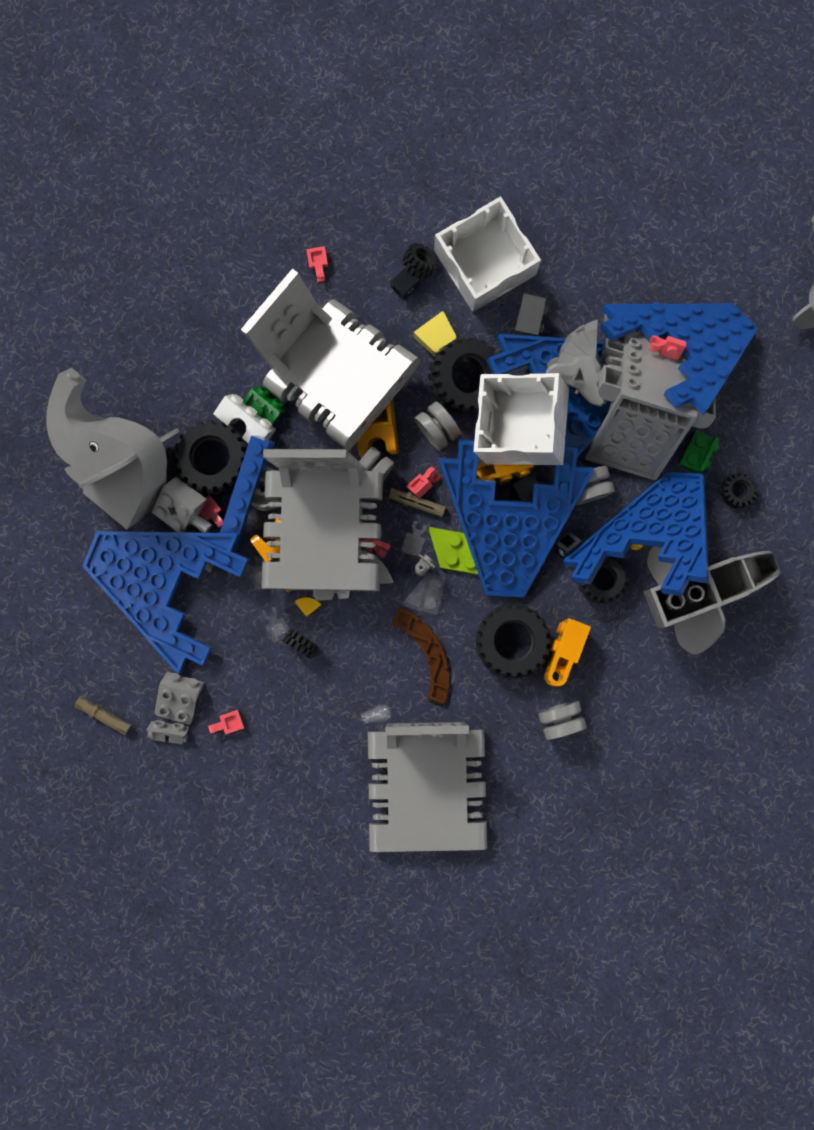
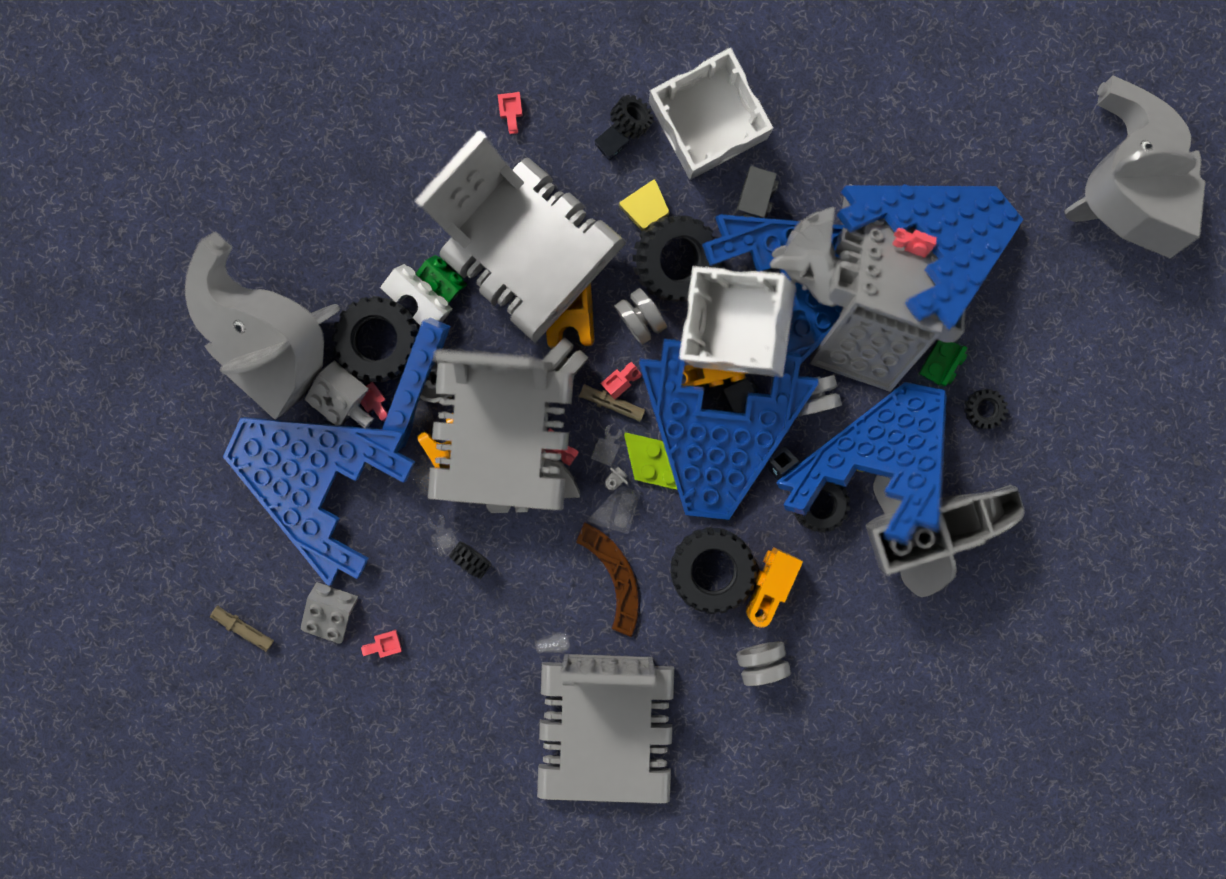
camera: 10 degrees right, 5 degrees up
light grey hinge [147,720,190,744] -> none
yellow tile [295,597,321,617] -> none

